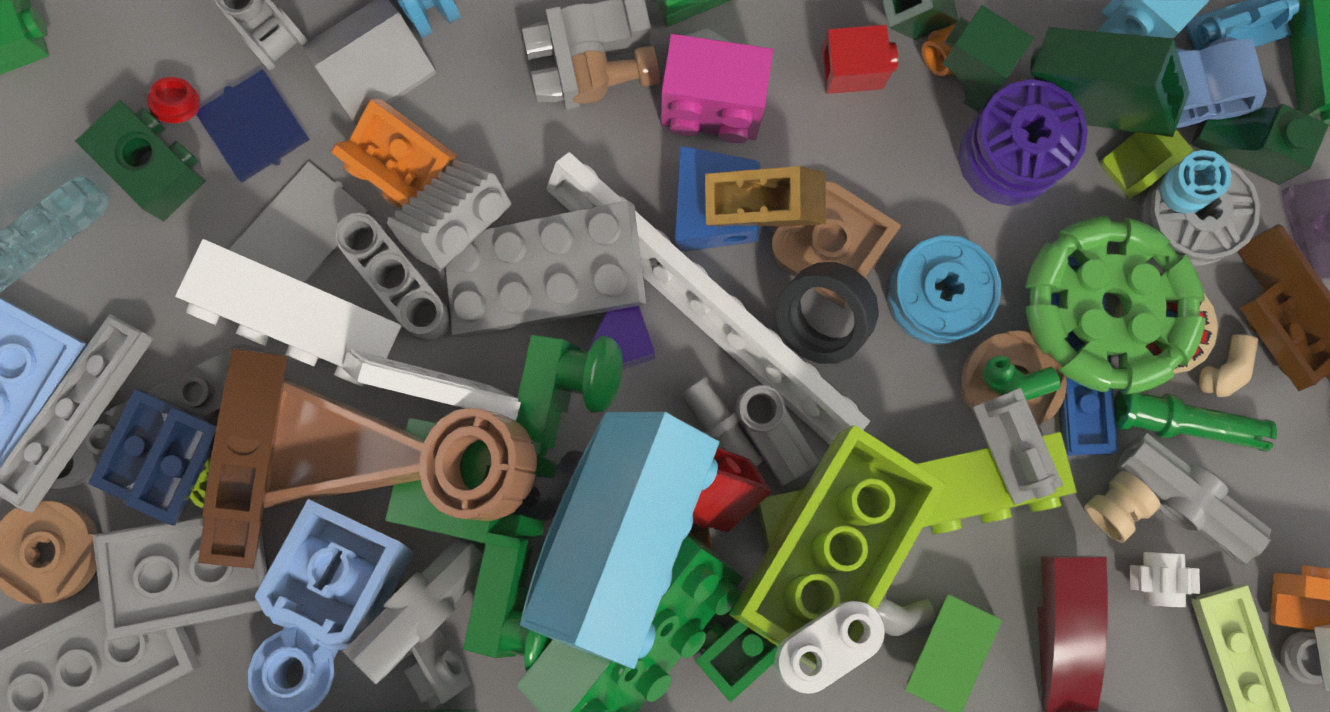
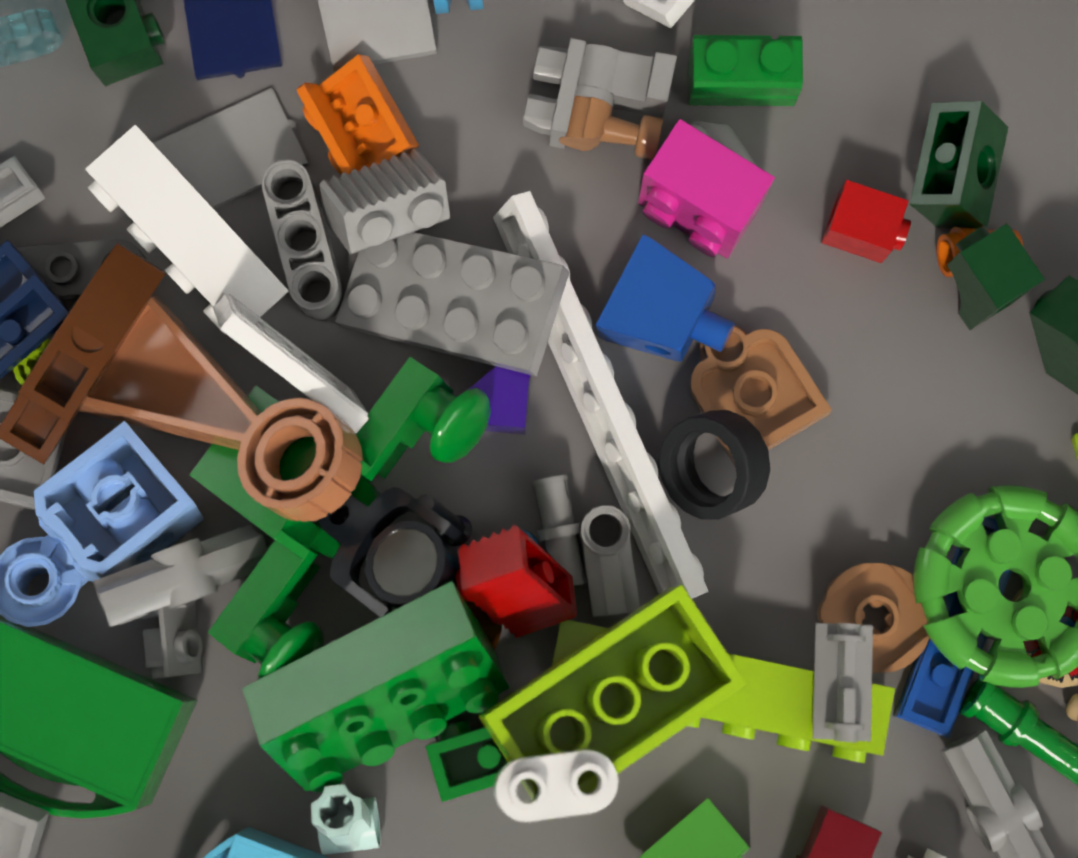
camera: 30 degrees right, 0 degrees up
medium azure piece [520,412,719,669] -> none
pearl gold arch [705,166,826,227] -> none
light grey arm [876,594,937,636] -> none
dark azure wheel [887,235,1001,345] -> none
dark purple wheel [958,79,1088,206] -> none
green arm [982,355,1061,401] -> none
tan wheel [1084,471,1161,543] -> none

